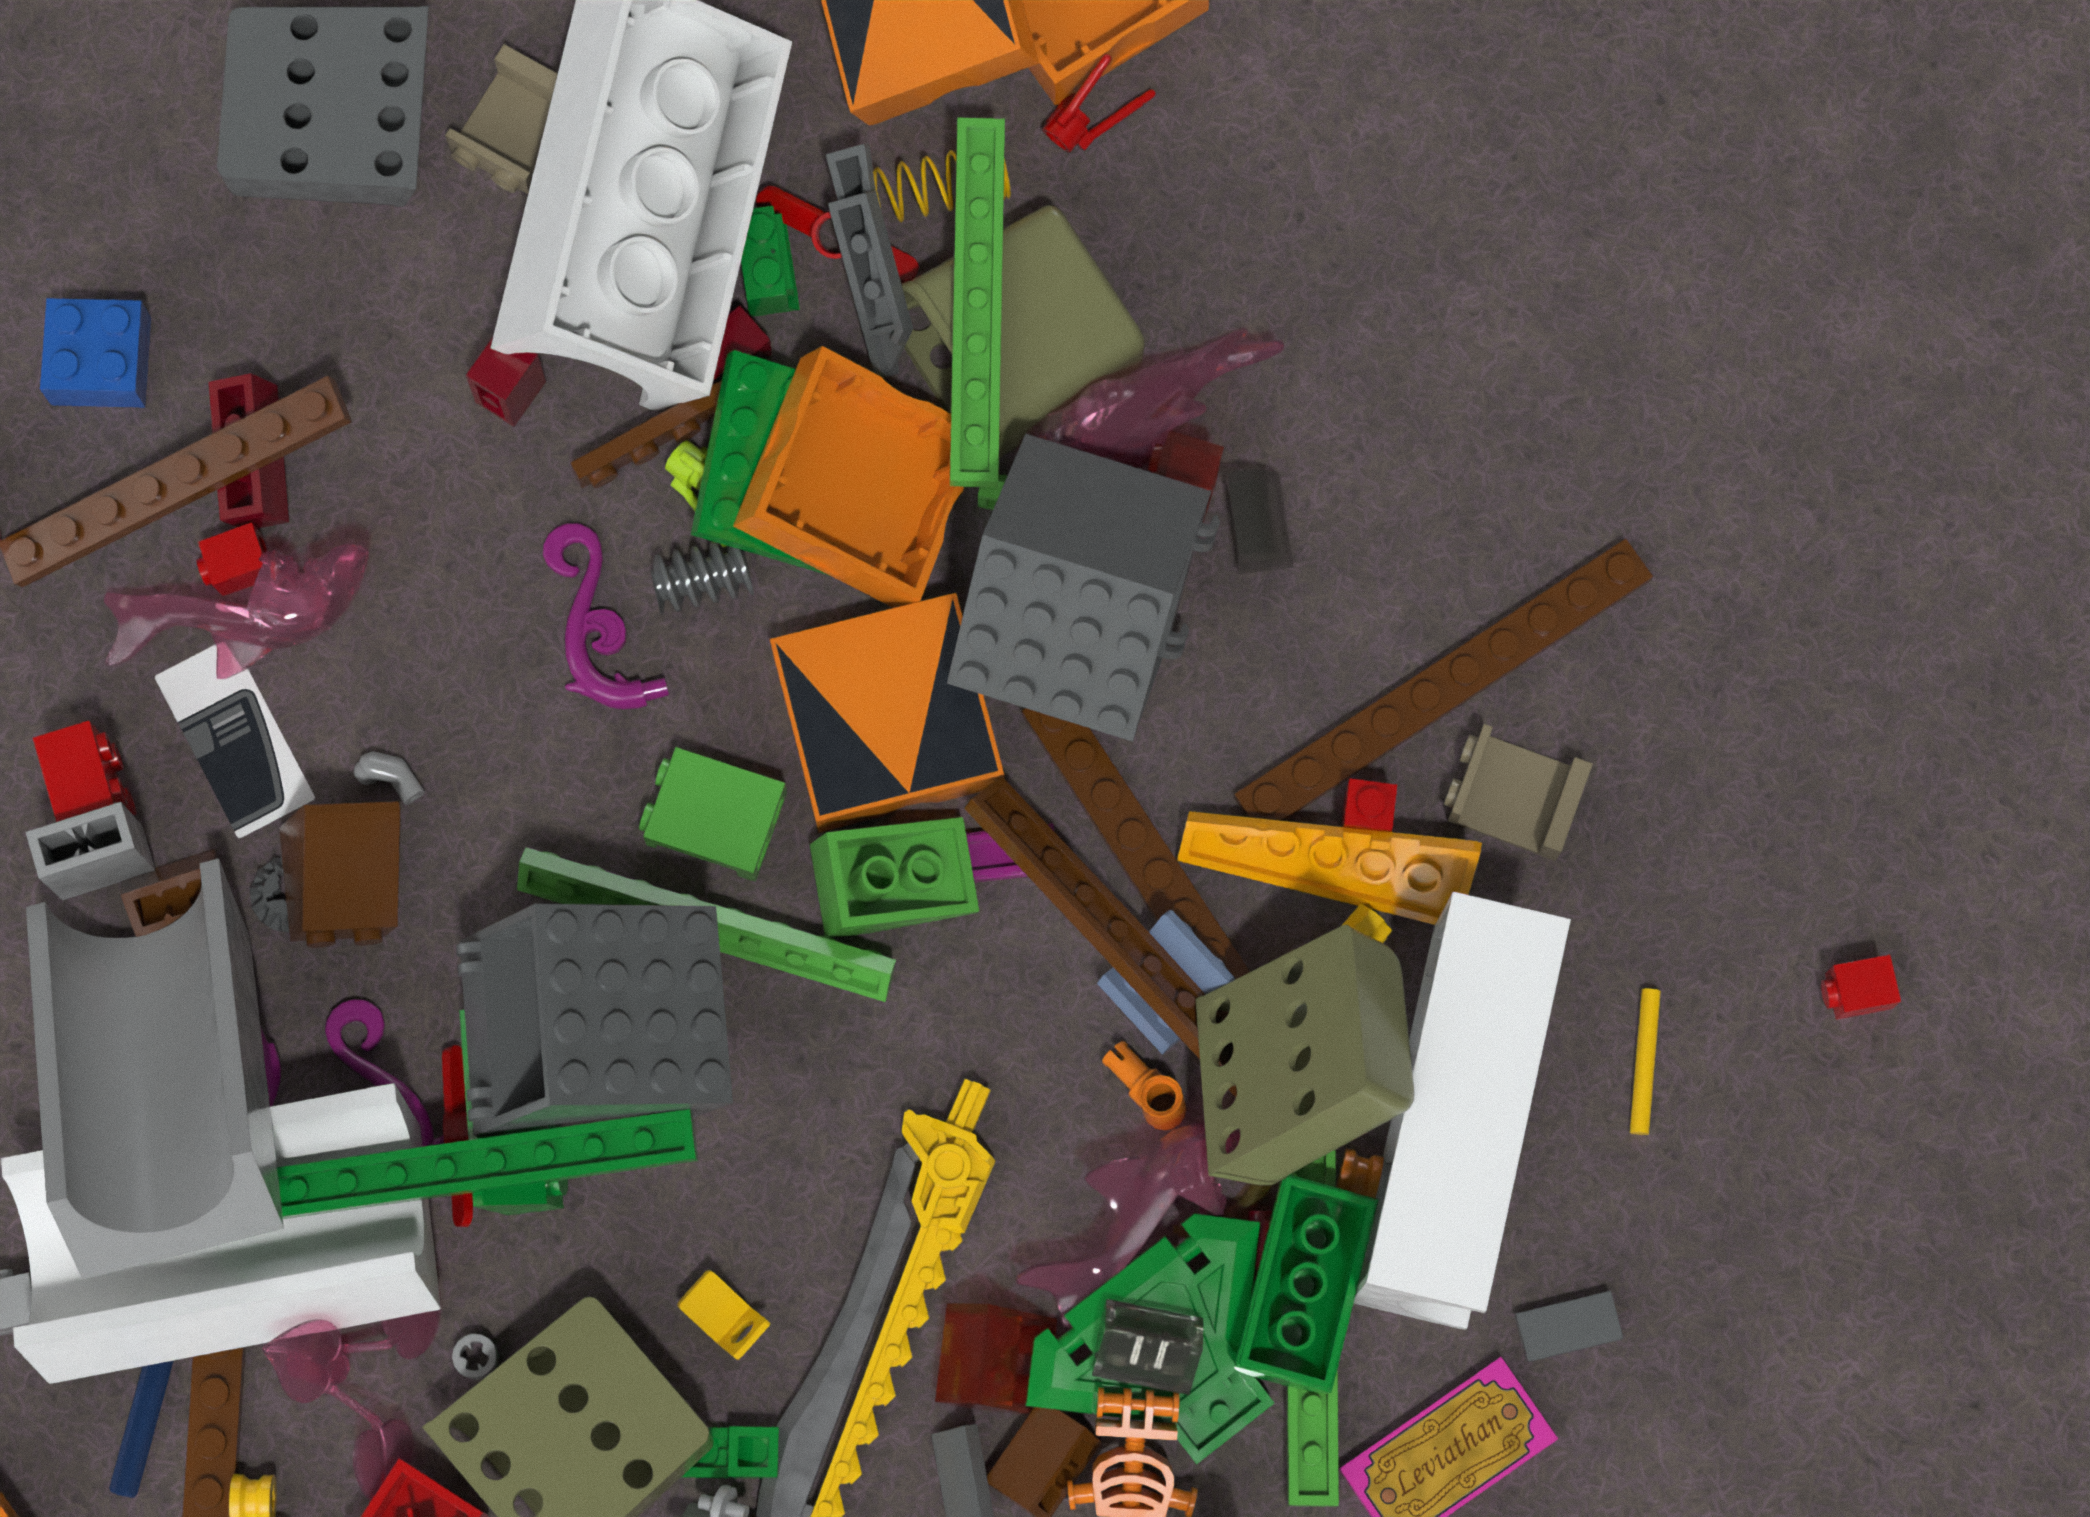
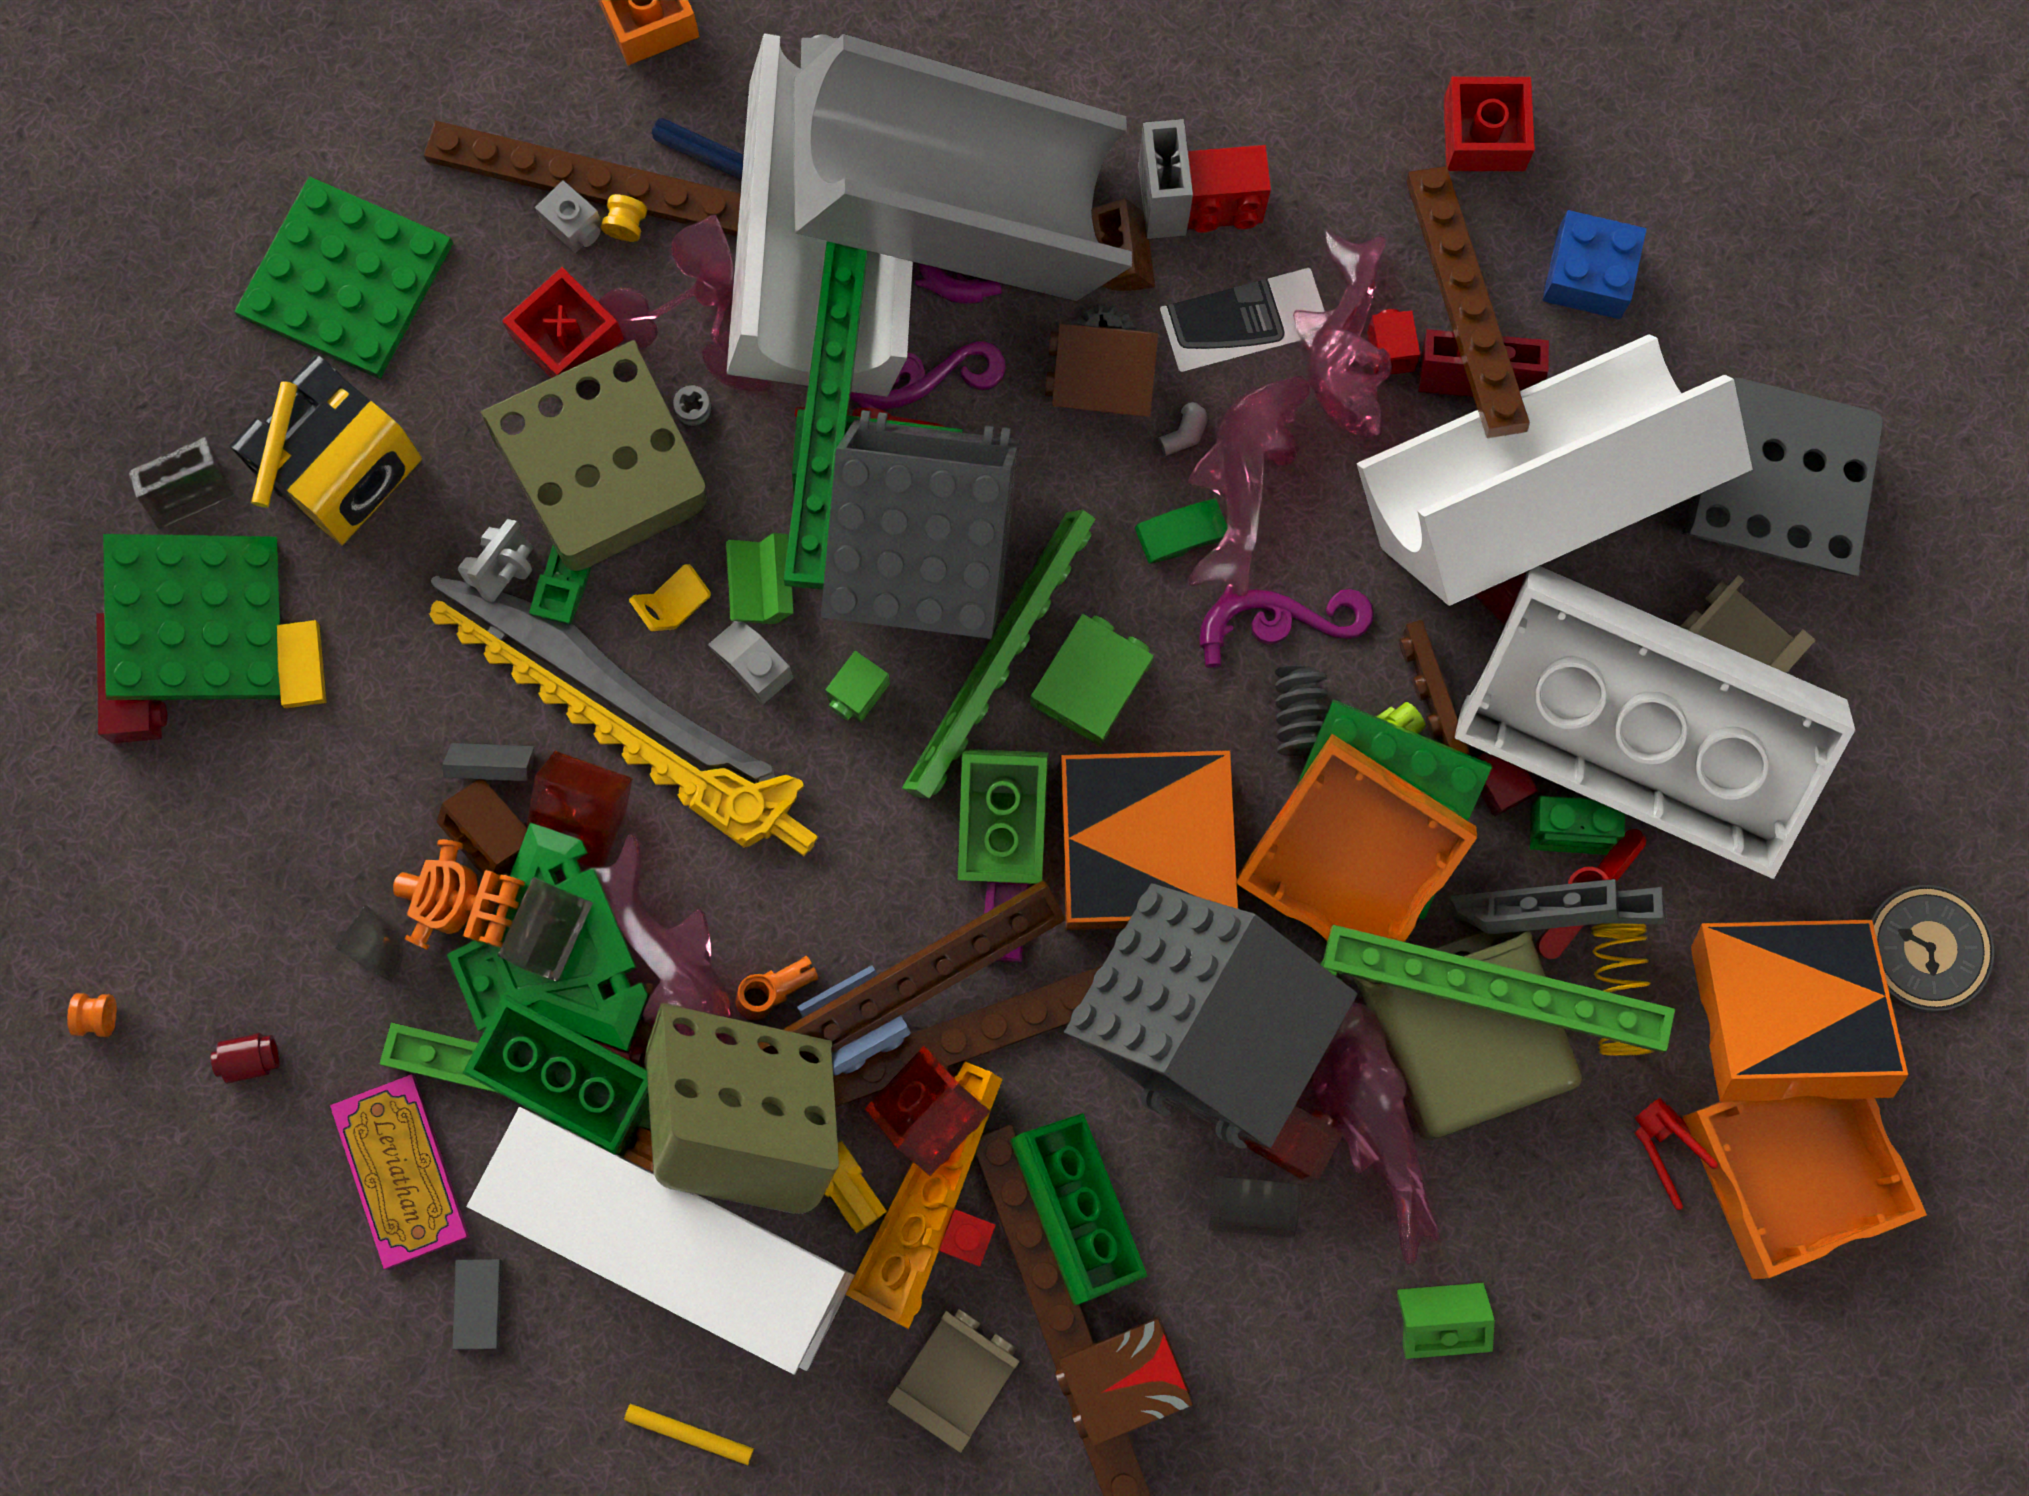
camera: 105 degrees right, 0 degrees up
none -> light grey slope [708,621,793,705]
none -> bright green panel [726,533,793,624]
none -> bright green brick [825,651,890,722]
none -> clear red brick [865,1046,991,1176]
none -> green brick [1010,1113,1147,1306]
none -> reddish brown slope [1055,1316,1193,1446]
none -> green slope [1134,498,1231,564]
none -> clear pink piece [1188,376,1310,597]
none -> white piece [1356,334,1753,606]
none -> bright green panel [1397,1283,1495,1359]

